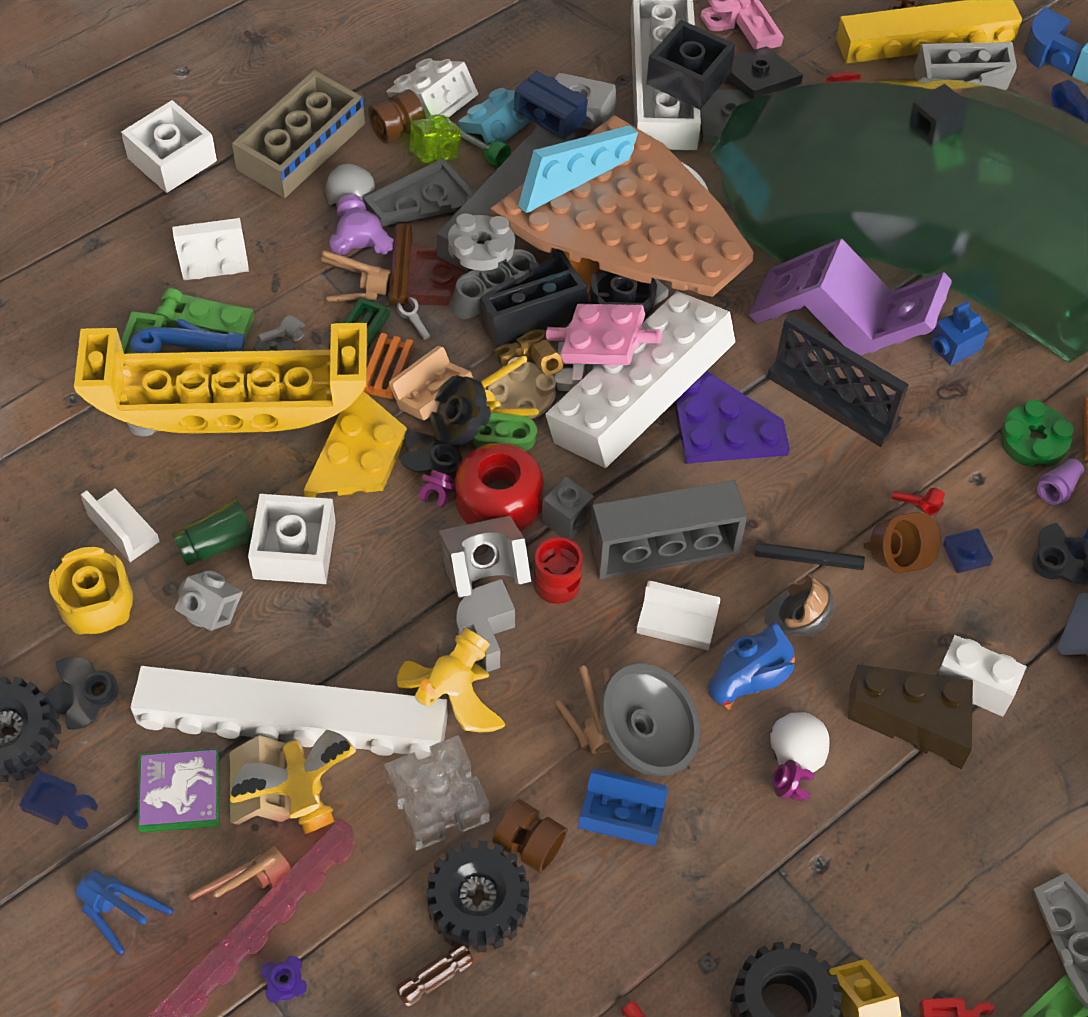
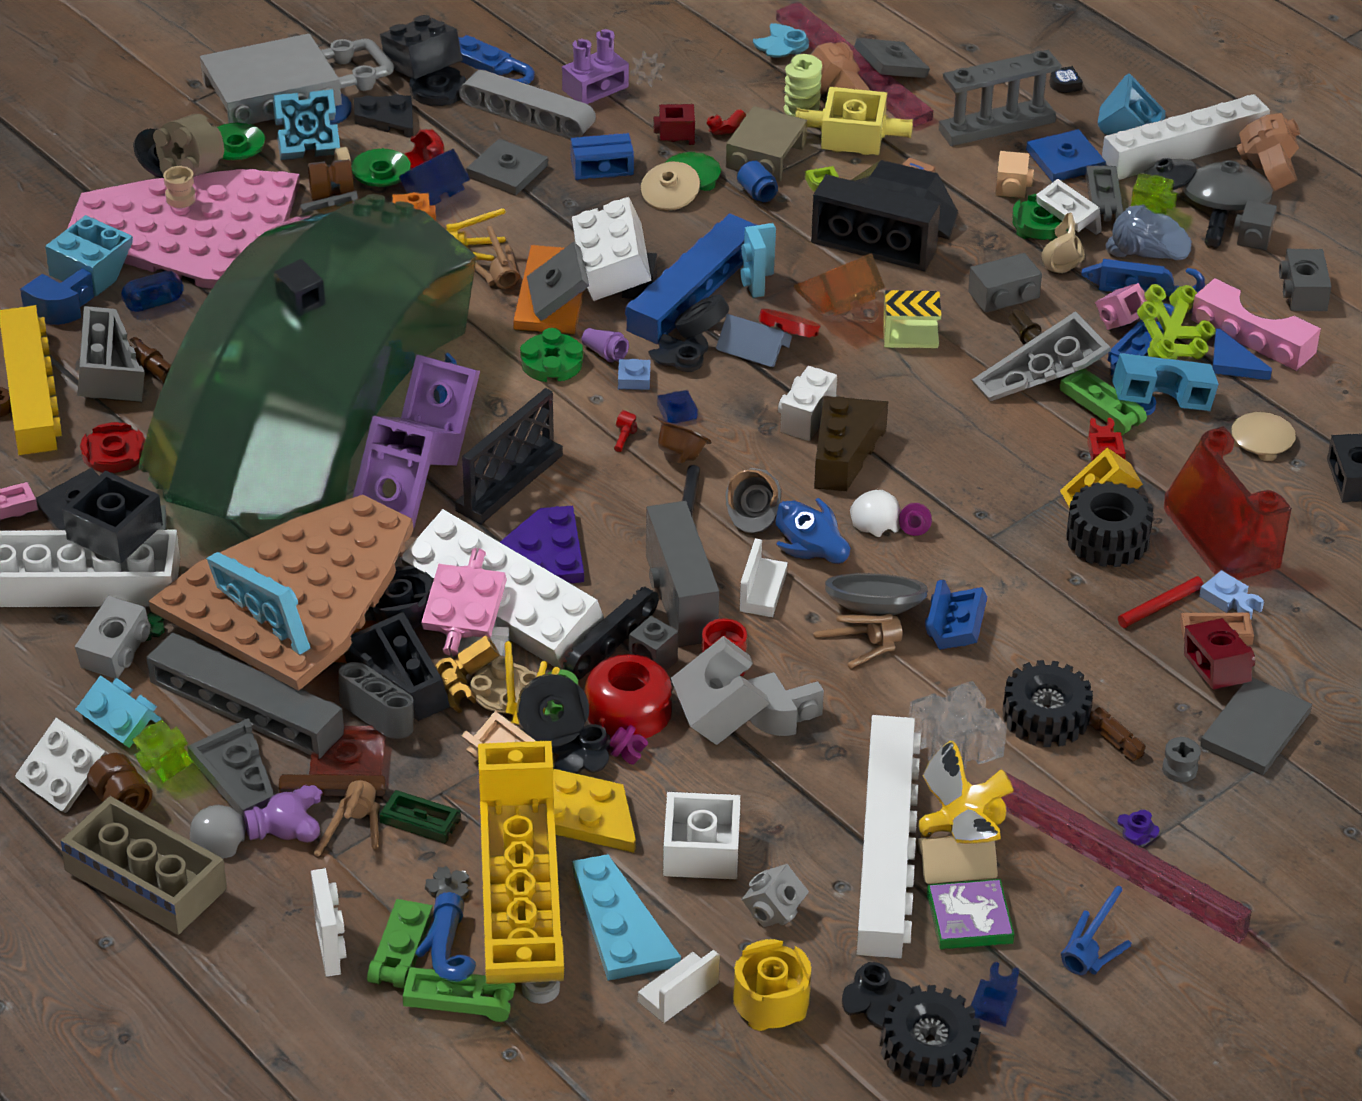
camera: 90 degrees left, 15 degrees down
white brick [121,100,217,193] -> none
dark green plant [172,497,253,566] -> none
medium nougat plant [188,846,292,932] -> none
light grey hand [257,315,305,343] -> none
orange tile [363,333,414,400] -> none
light grey hand [396,297,430,340] -> none
yellow animal [396,628,505,733] -> none
green hinge [445,122,511,168] -> none
light grey plate [448,213,515,271] -> none
reddish brown wheel [493,799,568,873] -> none
dark blue brick [513,70,588,140] -> none
none -> black plate [563,586,659,680]
none -> medium azure wing [572,854,681,981]
none -> medium blue plate [618,359,650,390]

